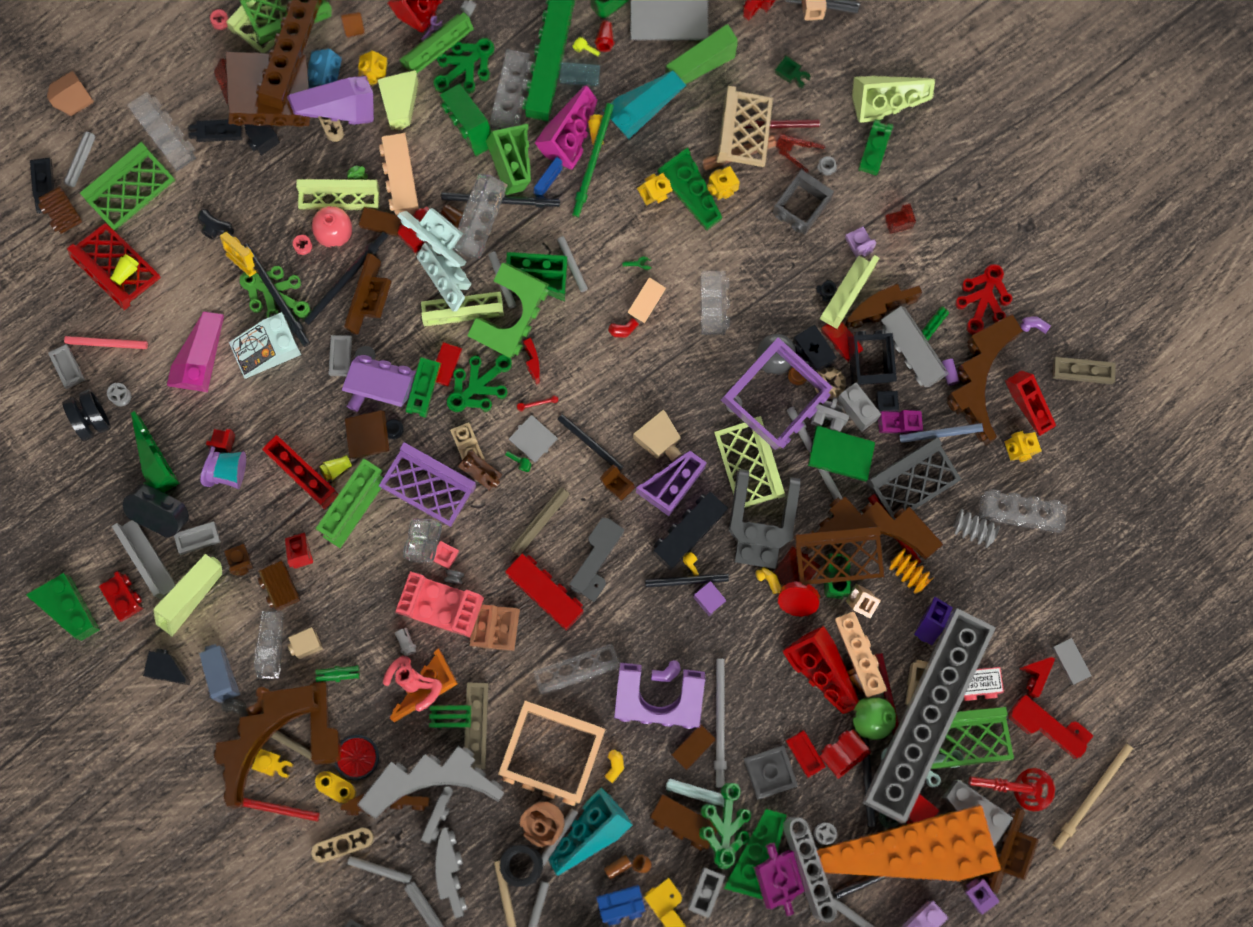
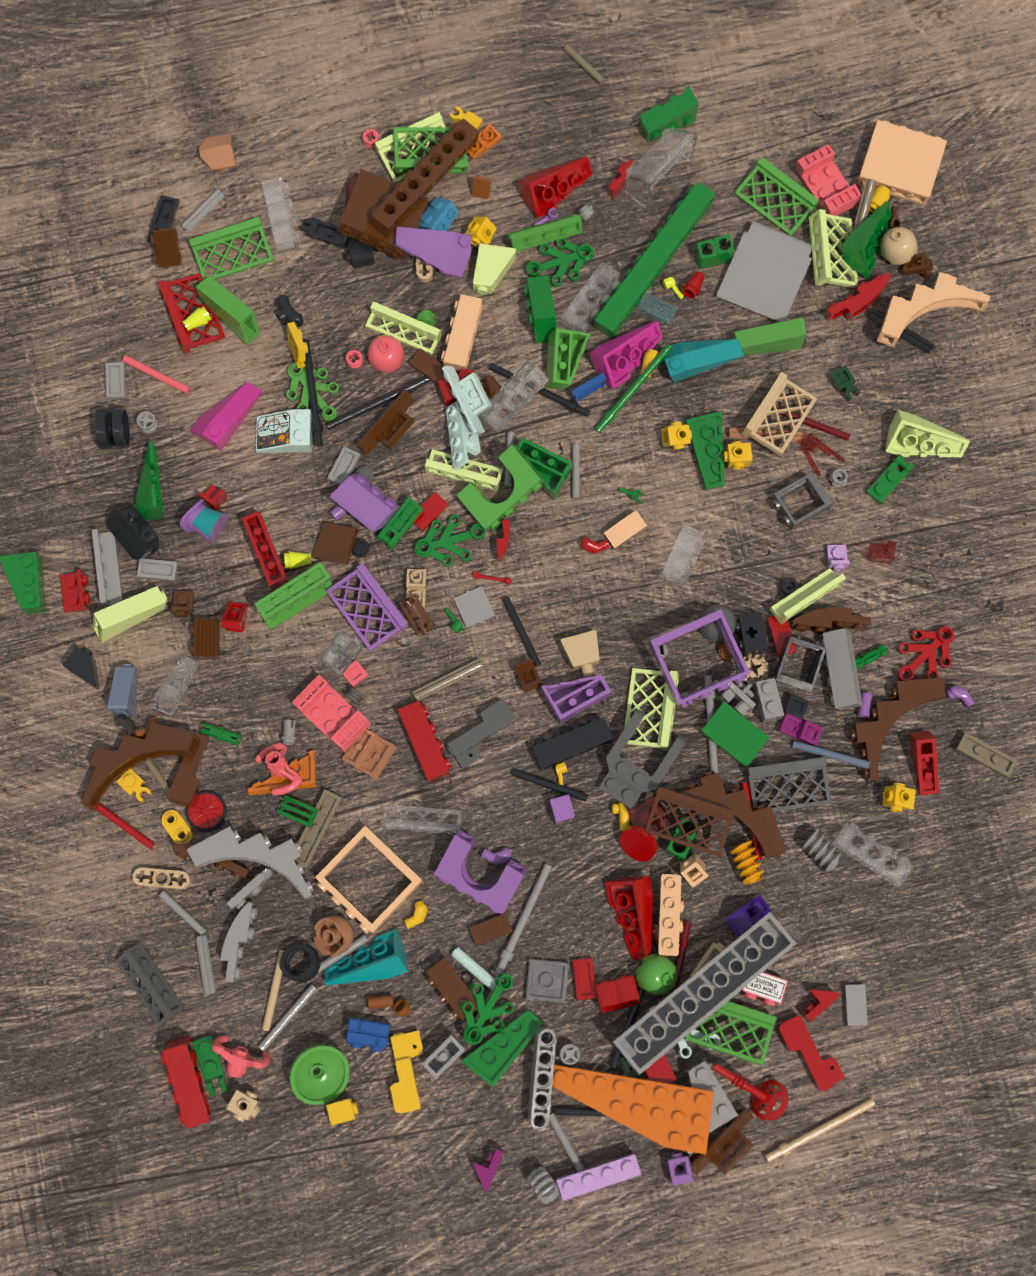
camera: 30 degrees right, 0 degrees up
tan brick [288,627,323,659] -> none
magenta plate [754,843,805,916] -> none
none -> bright green slope [196,276,260,345]

